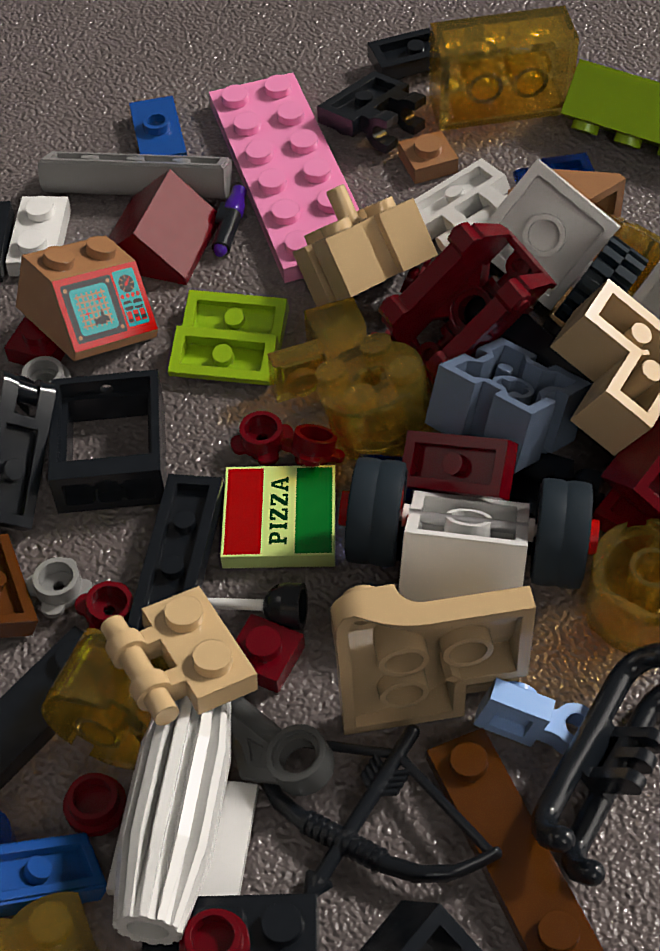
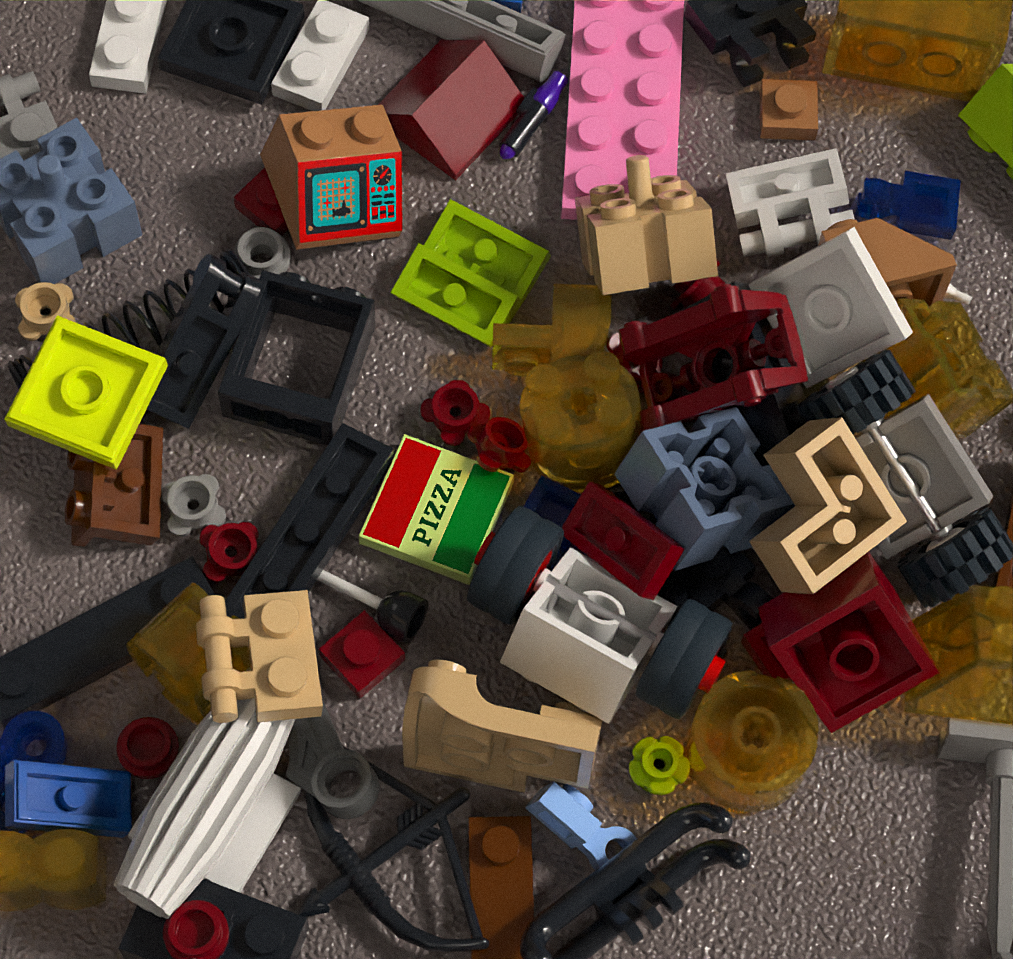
camera: 15 degrees right, 15 degrees up
none -> lime plate [629,736,690,795]

